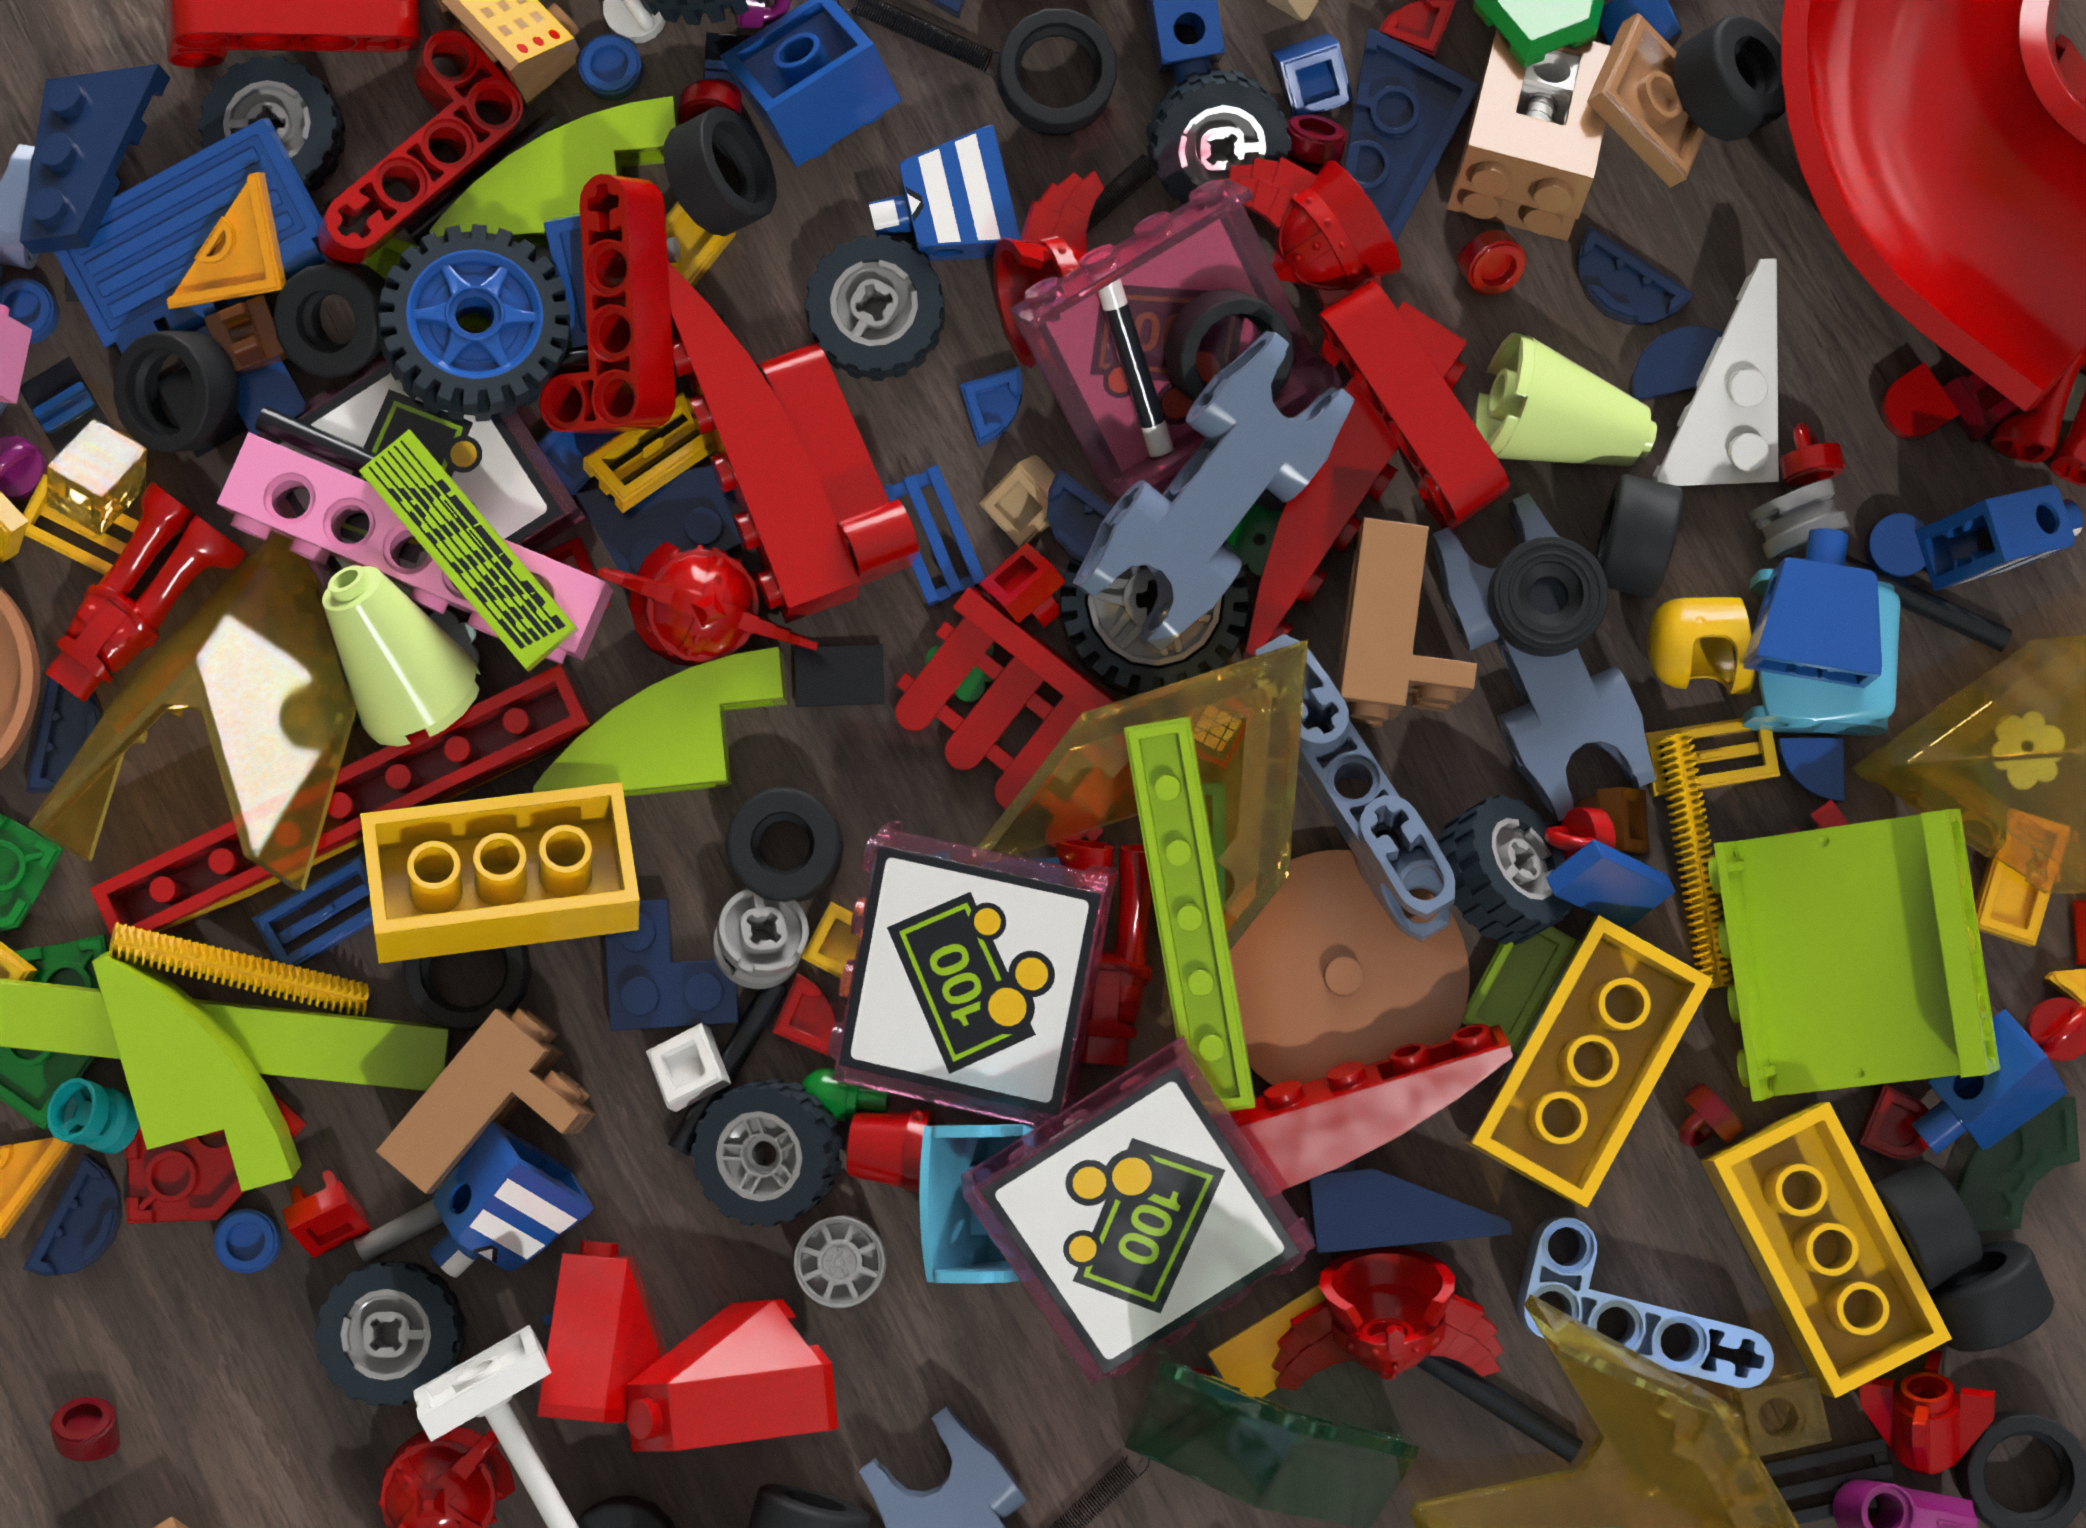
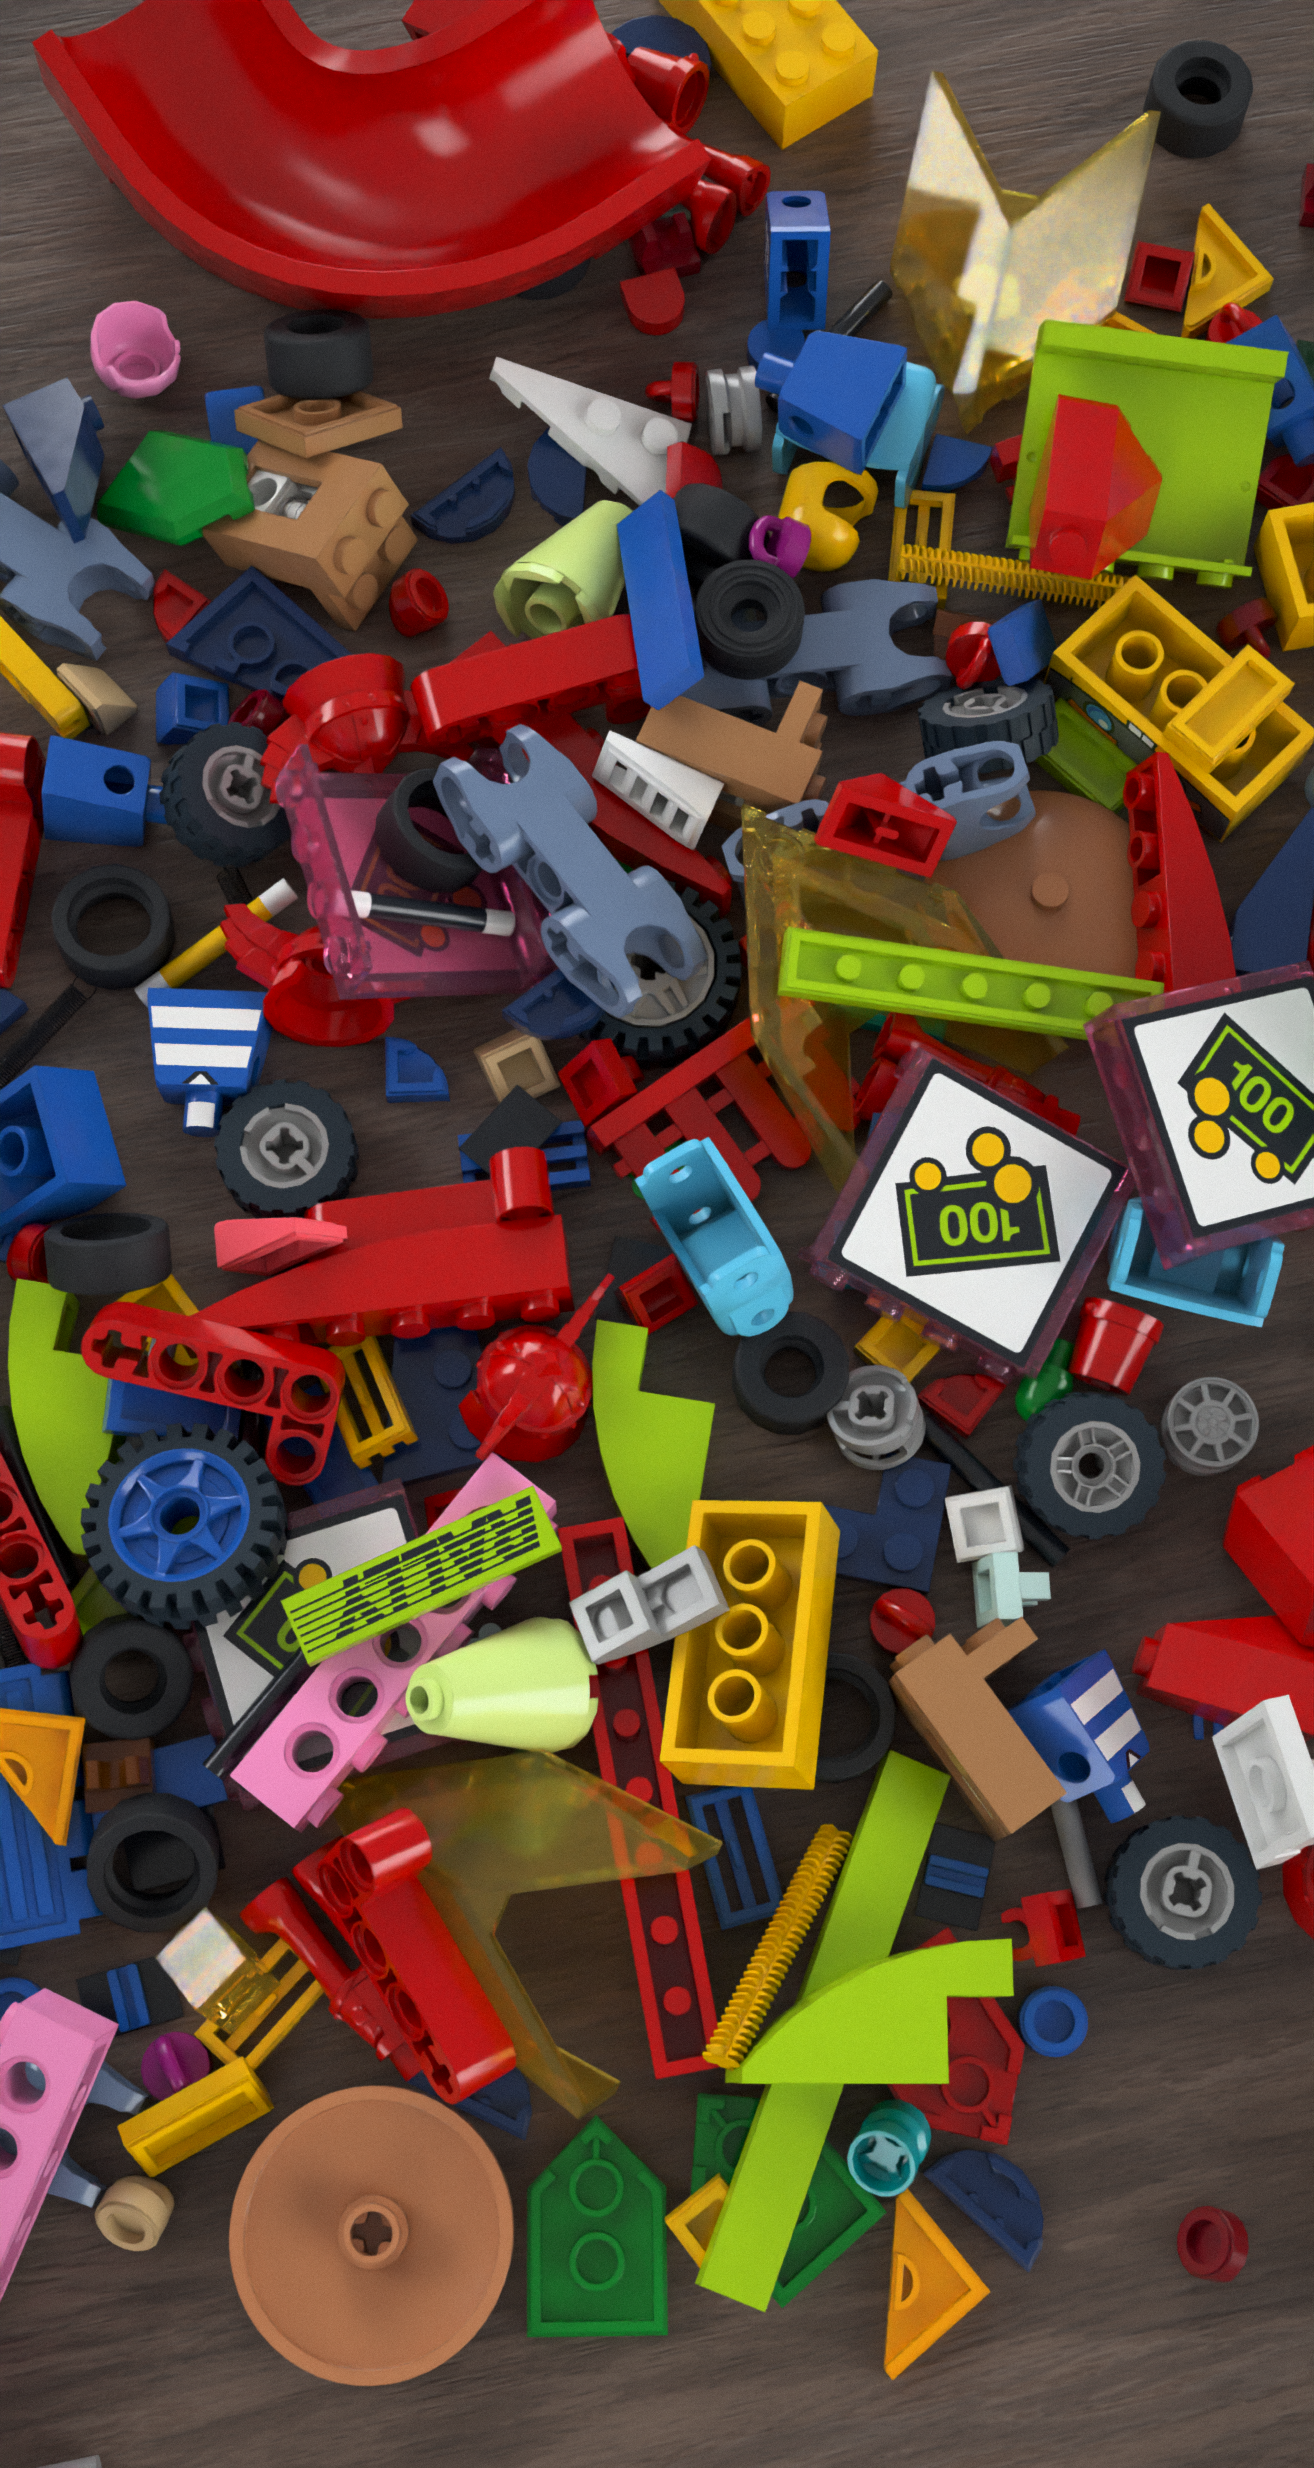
camera: 80 degrees left, 10 degrees down
none -> yellow bar [134,878,298,1007]
none -> coral slope [214,1217,348,1276]
none -> red beam [317,1807,516,2104]
none -> black piece [459,1085,562,1175]
none -> light grey slope [569,1545,730,1665]
none -> white slope [592,731,724,850]
none -> red slope [614,1253,698,1335]
none -> blue tile [617,490,704,711]
none -> medium azure piece [634,1137,794,1337]
none -> red tile [666,441,723,499]
none -> magenta tile [749,515,811,579]
none -> red slope [814,773,957,878]
none -> red tile [868,1588,936,1656]
none -> black piece [915,1823,996,1931]
none -> light aqua tile [972,1552,1051,1629]
none -> red slope [1029,394,1163,580]
none -> yellow tile [1162,645,1295,774]

